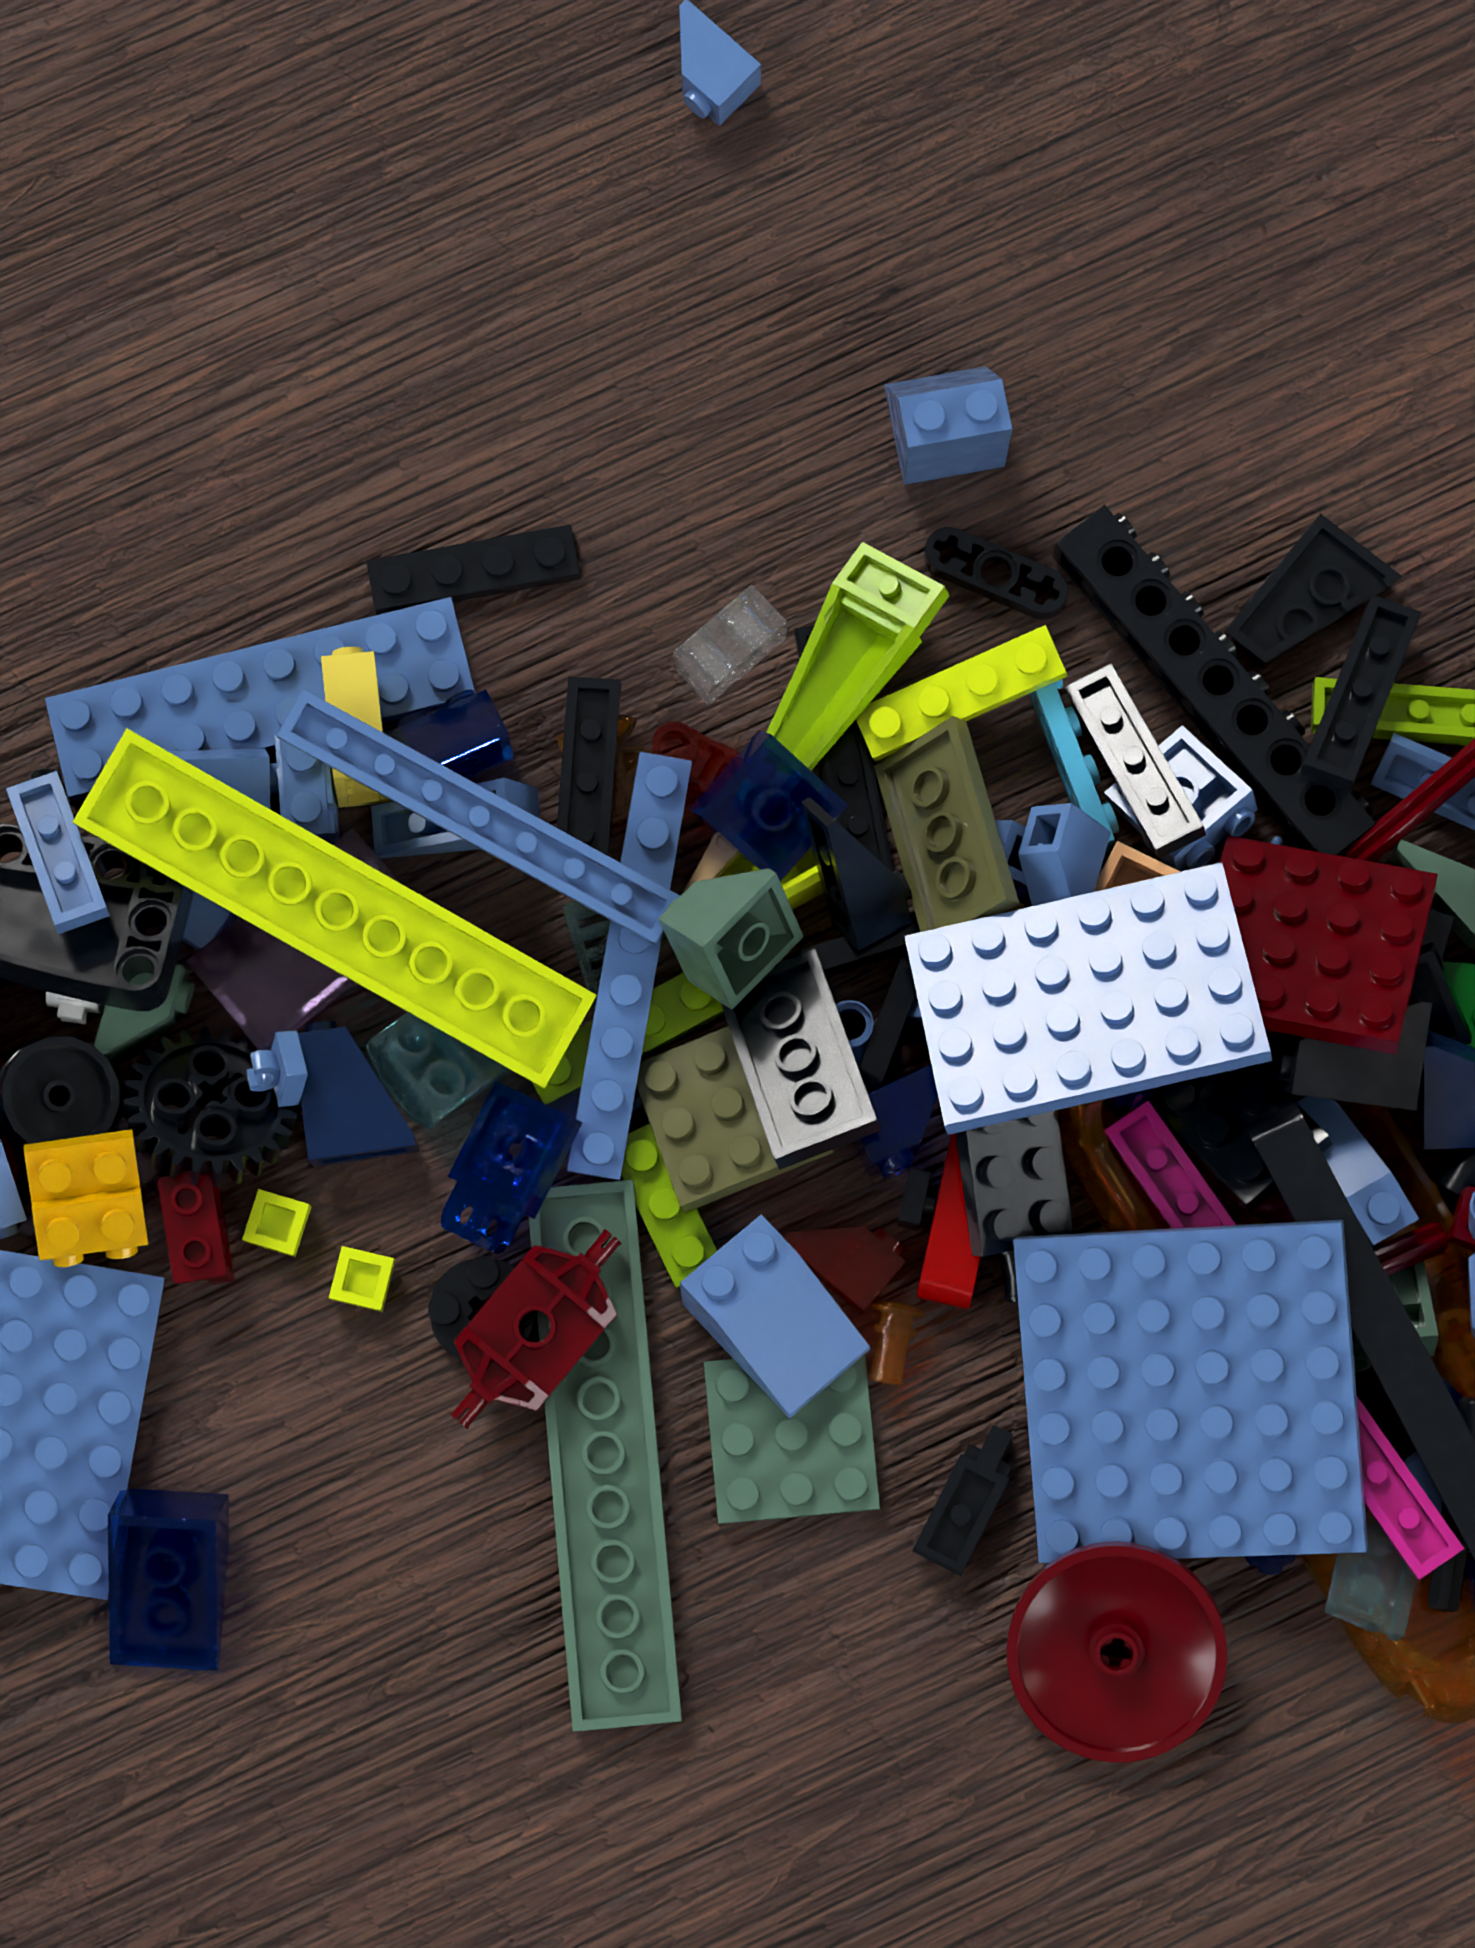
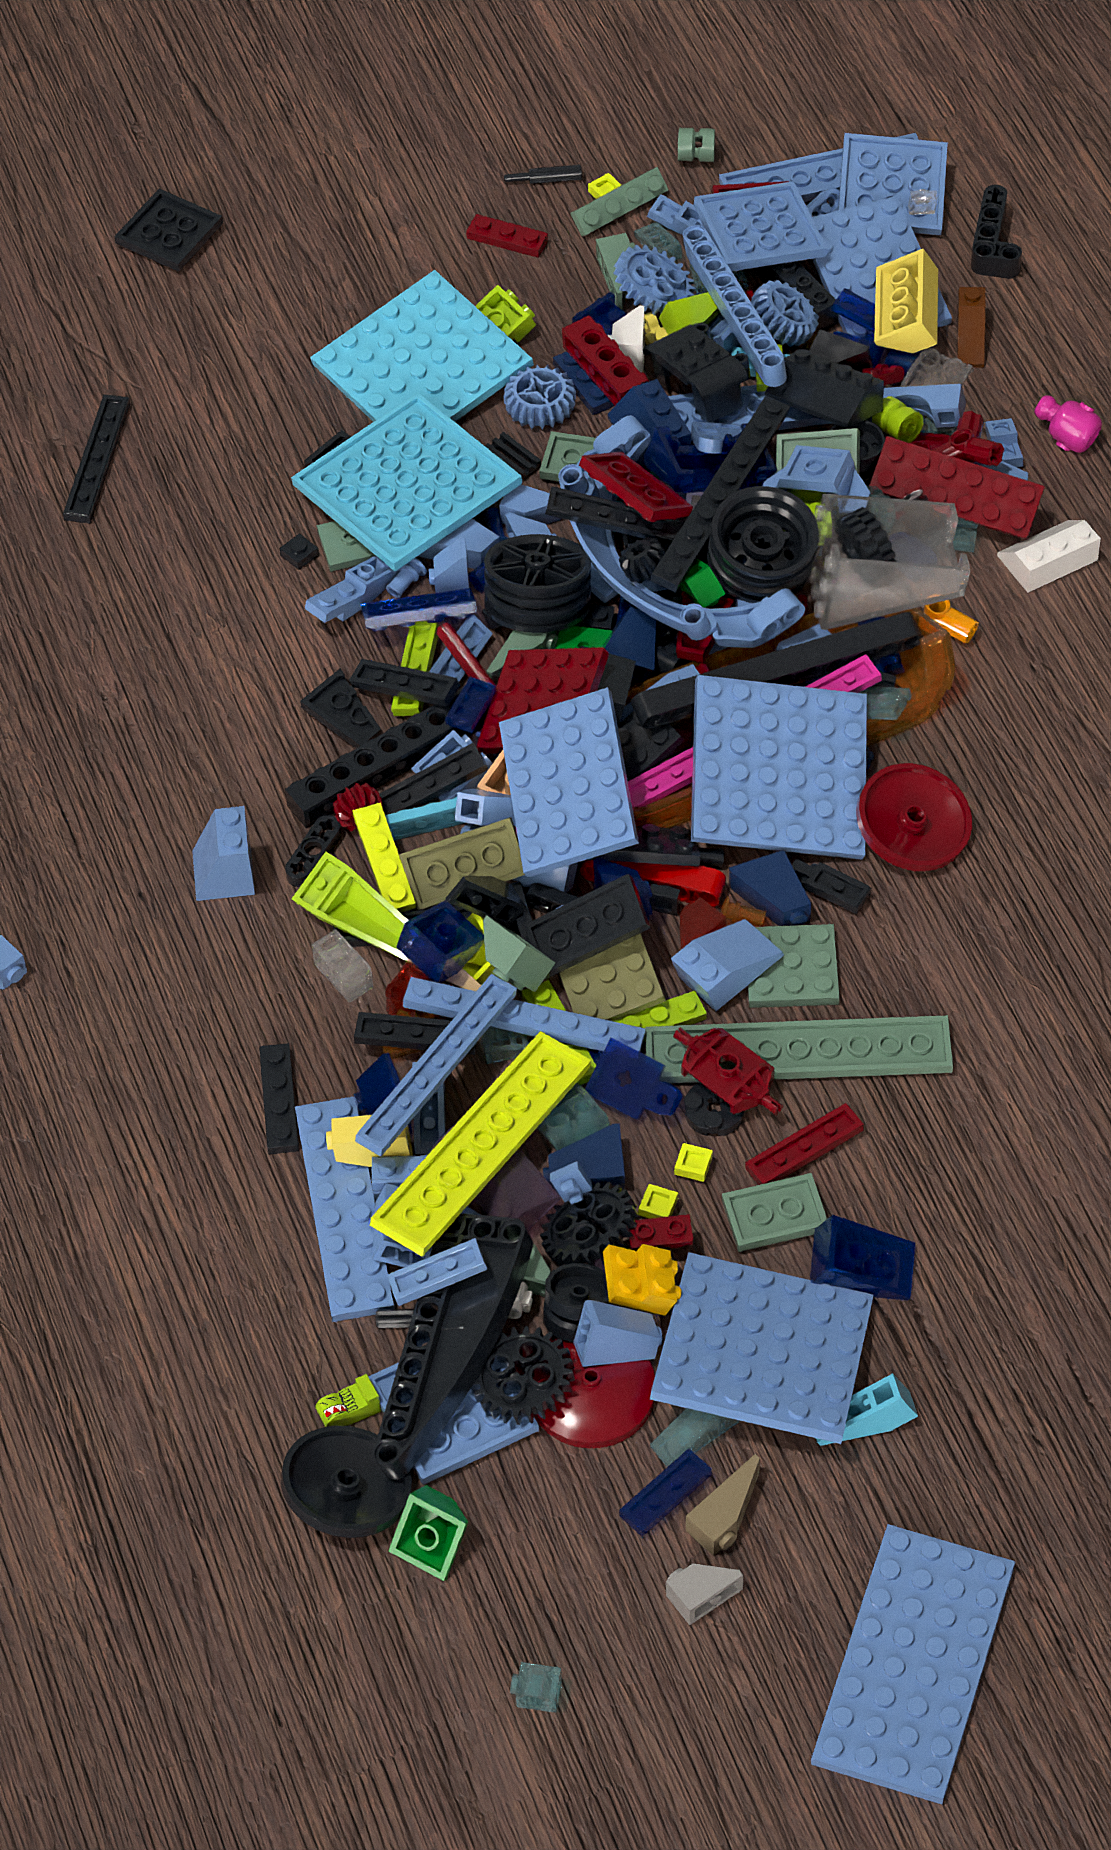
camera: 85 degrees left, 25 degrees down
none -> dark red gear [333,783,384,831]
none -> clear blue plate [445,677,496,733]
none -> sand green plate [722,1173,829,1252]
none -> dark blue slope [729,850,811,926]
none -> dark red plate [745,1103,864,1185]

